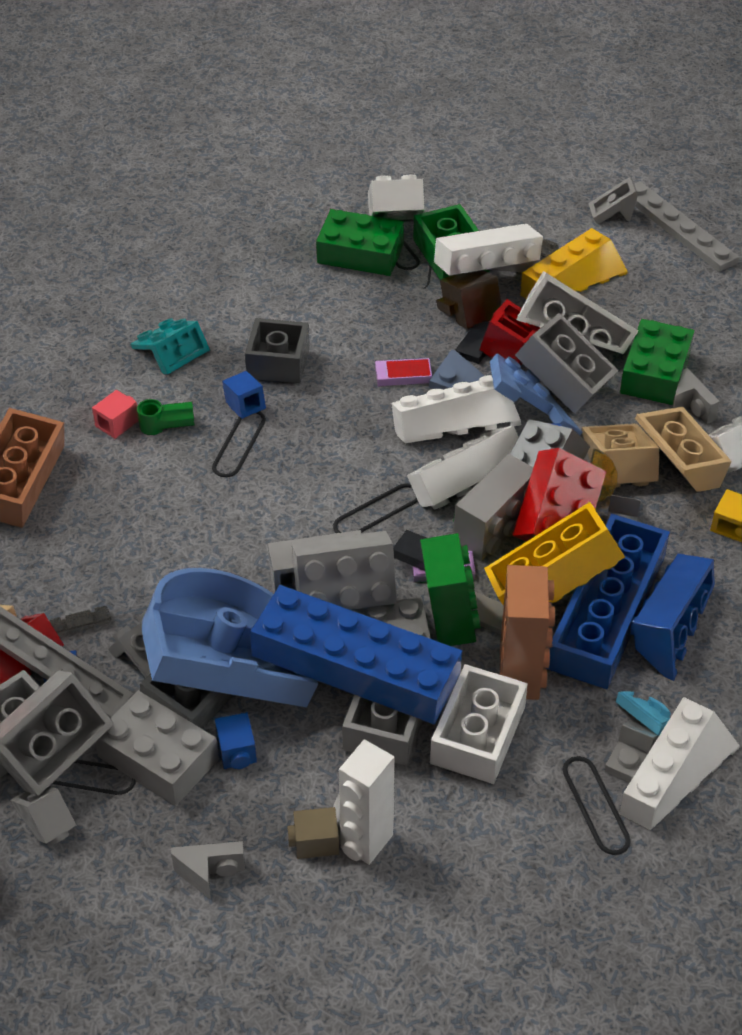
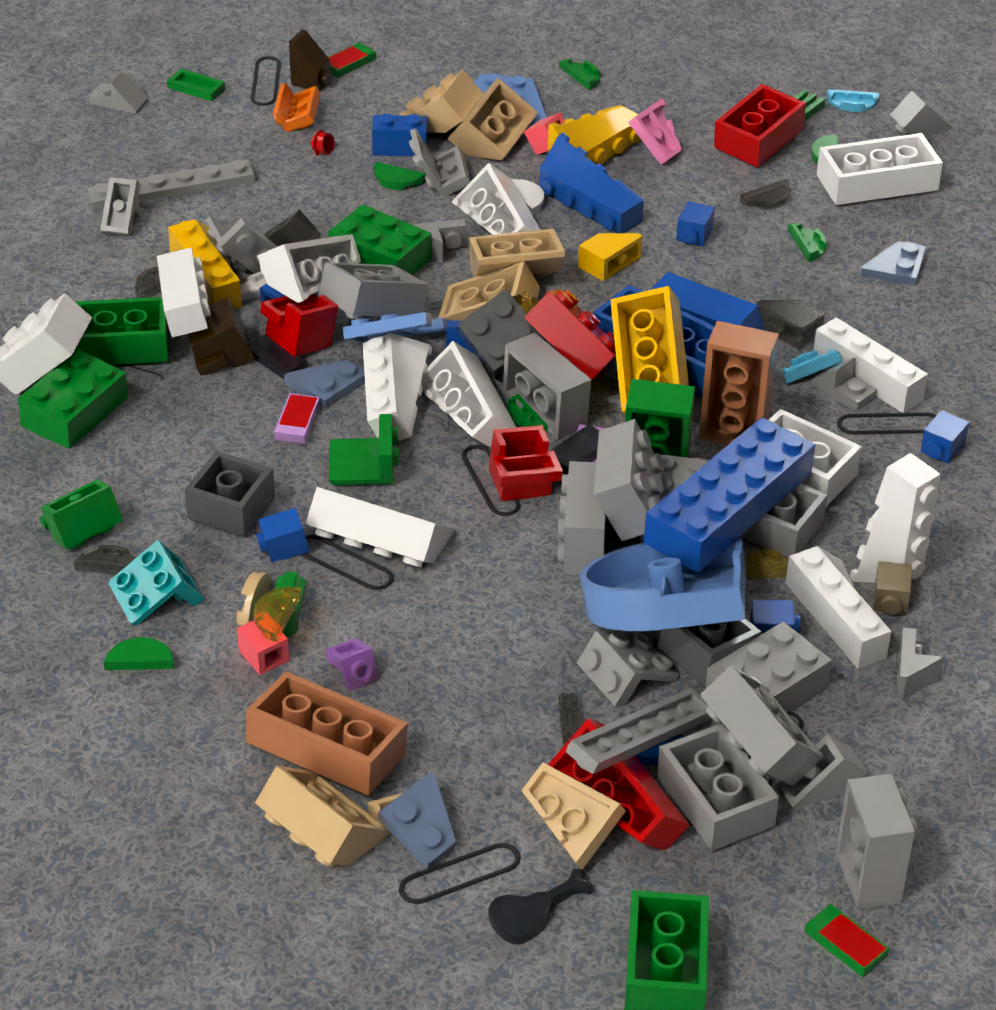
camera: 75 degrees left, 5 degrees down
none -> green brick [39,479,123,549]
none -> clear smoke tile [74,545,135,575]
none -> green tile [104,637,174,670]
none -> light grey bracket [206,216,278,274]
none -> tan tile [237,572,272,625]
none -> clear yellow tile [254,587,301,643]
none -> clear smoke slope [264,209,322,246]
none -> white wedge [305,487,455,567]
none -> medium lavender bracket [325,638,379,691]
none -> green bracket [329,414,399,485]
none -> red plate [488,425,563,501]
none -> clear yellow tile [745,549,788,580]
none -> clear smoke slope [756,300,825,350]
none -> white wedge [786,546,891,669]
none -> blue brick [920,410,969,464]

